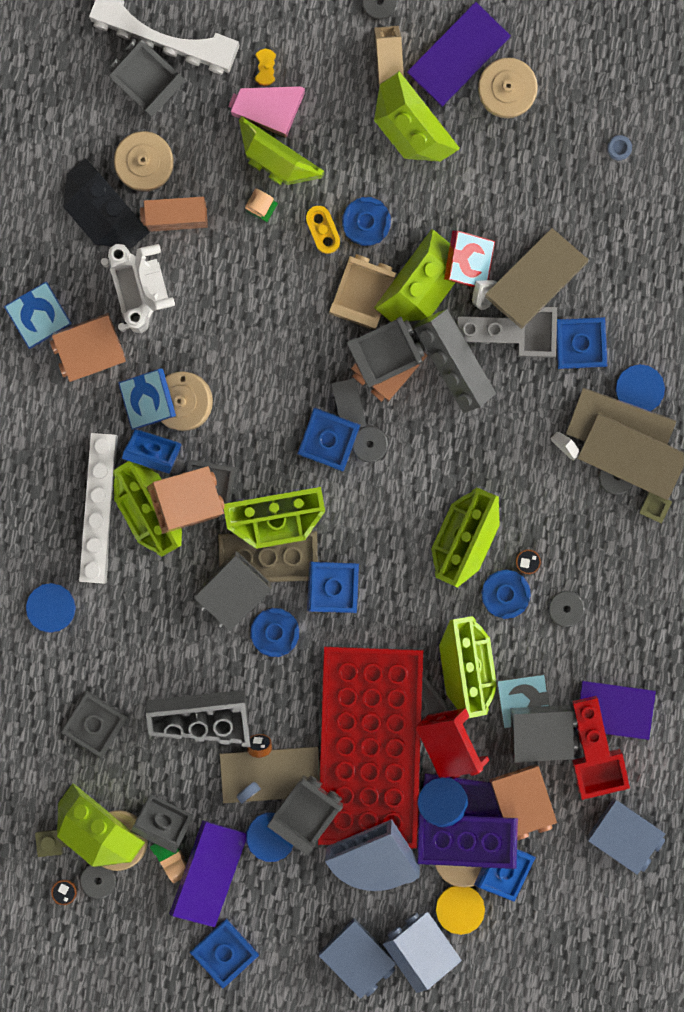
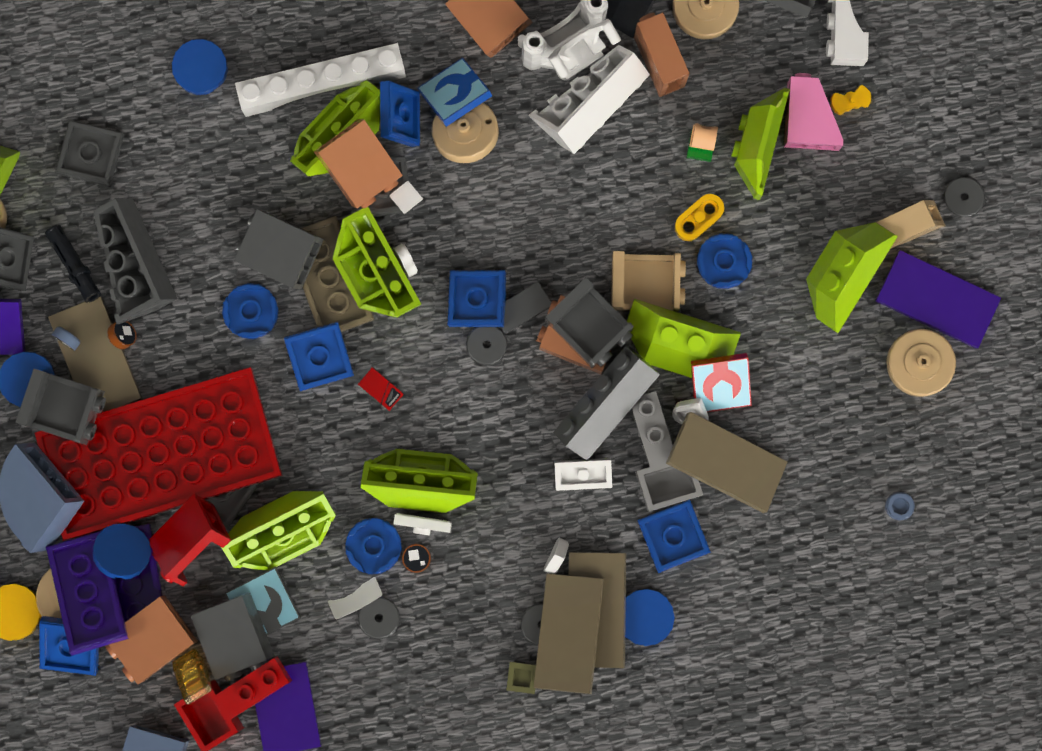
camera: 75 degrees right, 5 degrees down
none -> black pin [45,225,101,303]
none -> clear yellow slope [172,649,212,705]
none -> white sticker [328,577,382,619]
none -> red sticker [358,368,404,411]
none -> white sticker [389,181,423,214]
none -> white tile [393,244,418,278]
none -> white plate [393,513,452,536]
none -> white wedge [528,45,650,154]
none -> white plate [554,458,612,491]

